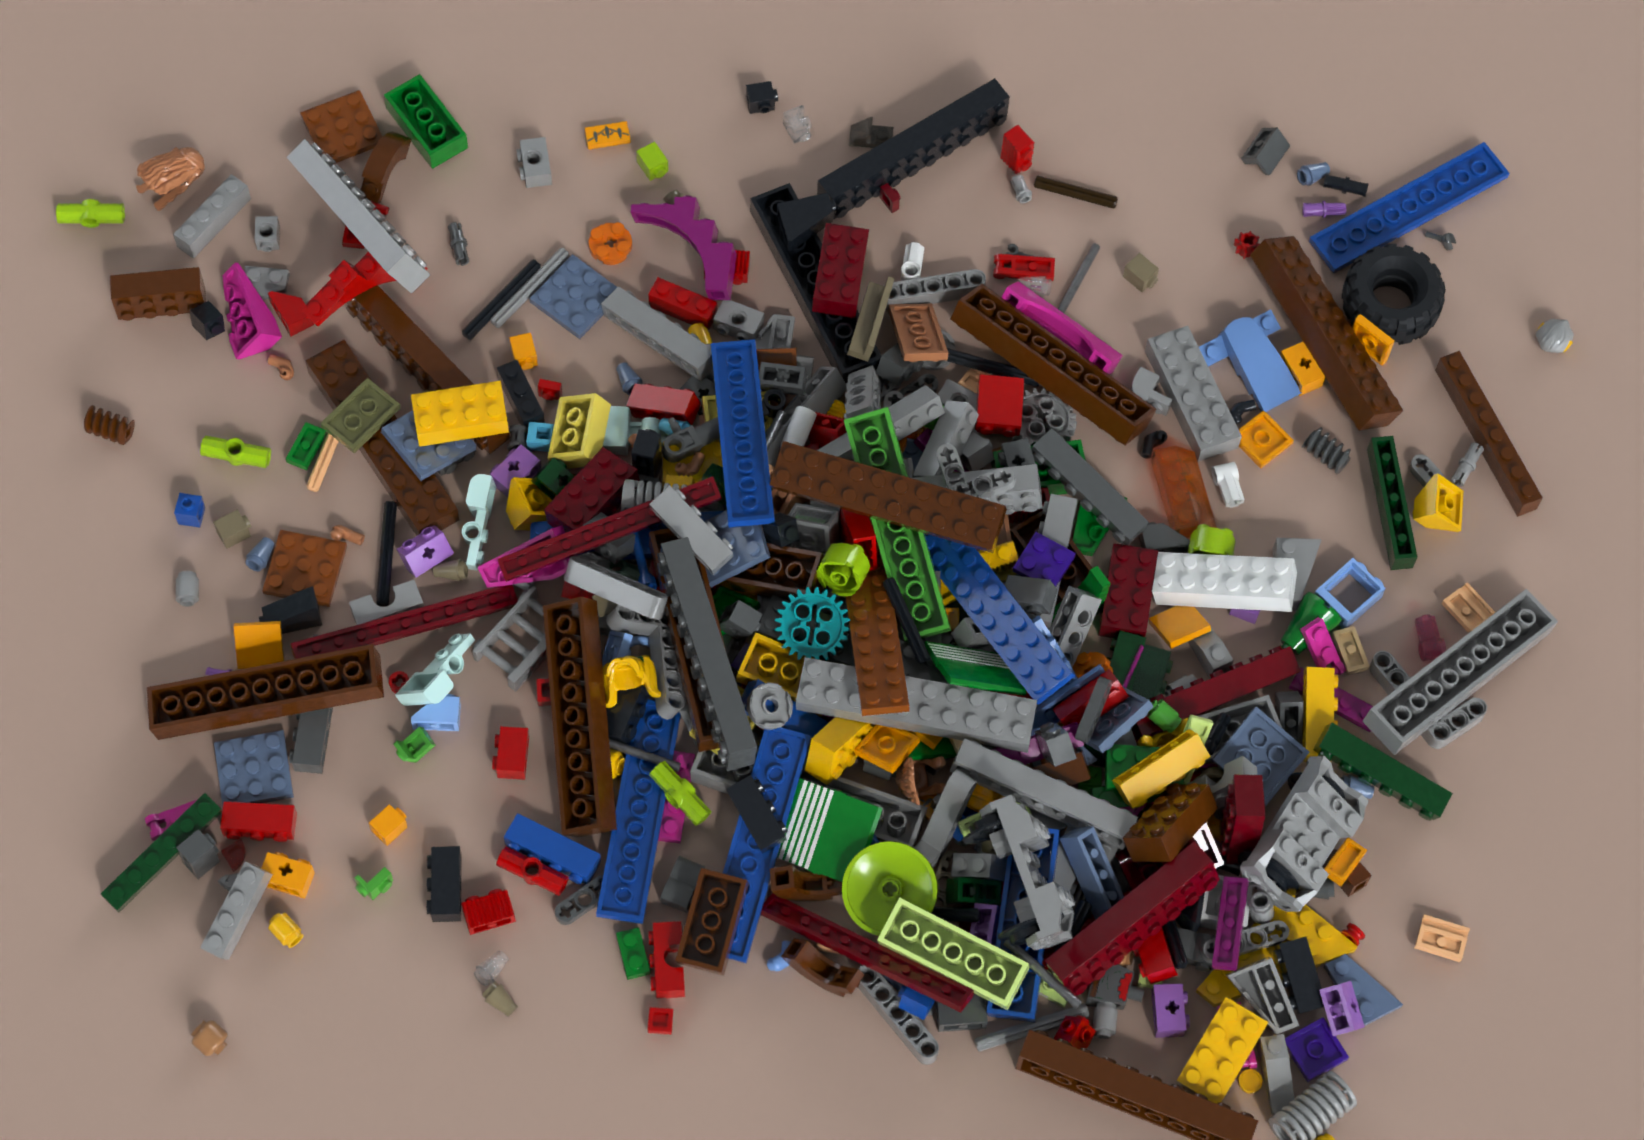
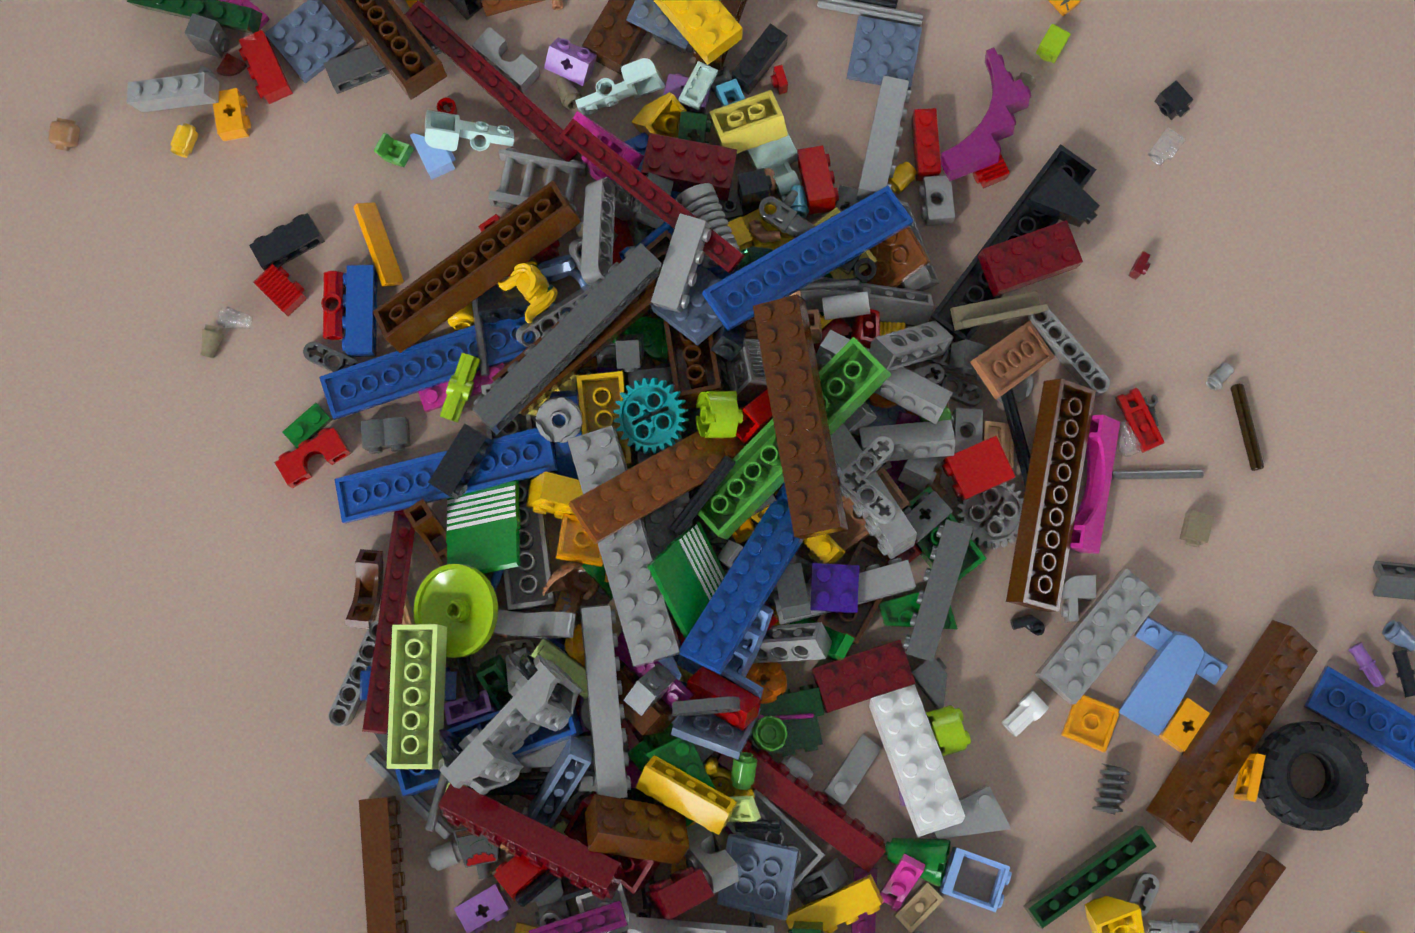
camera: 65 degrees right, 15 degrees up
bright green bracket [354,867,393,900] -> none
light orange brick [369,804,408,846] -> none
black axle [376,501,397,606] -> none
red brick [492,726,530,780] -> none
light orange brick [509,332,538,370] -> none
orange plate [589,222,632,265] -> none
sand blue cone [616,363,643,395] -> none
red plate [647,1007,674,1035] -> none
reddish brown brick [675,868,749,976] -> none
light grey wing [755,314,795,349] -> none
dark grey brick [759,362,808,396] -> none
medium blue arm [767,941,791,971] -> none
black brick [817,78,1010,220] -> none
clear smoke slope [849,117,894,148] -> none
white piece [901,242,925,281] -> none
red brick [1000,125,1035,174] -> none
red brick [1053,1015,1096,1049] -> none
light orange tile [1149,606,1211,649] -> none
clear orange slope [1151,446,1217,538] -> none
black arm [1230,400,1256,424] -> none
red gear [1233,231,1260,259] -> none
dark grey hand [1425,232,1456,250] -> none
none -> light orange tile [353,202,404,287]
none -> light aqua plate [679,61,718,110]
none -> bright green hair [752,716,787,752]

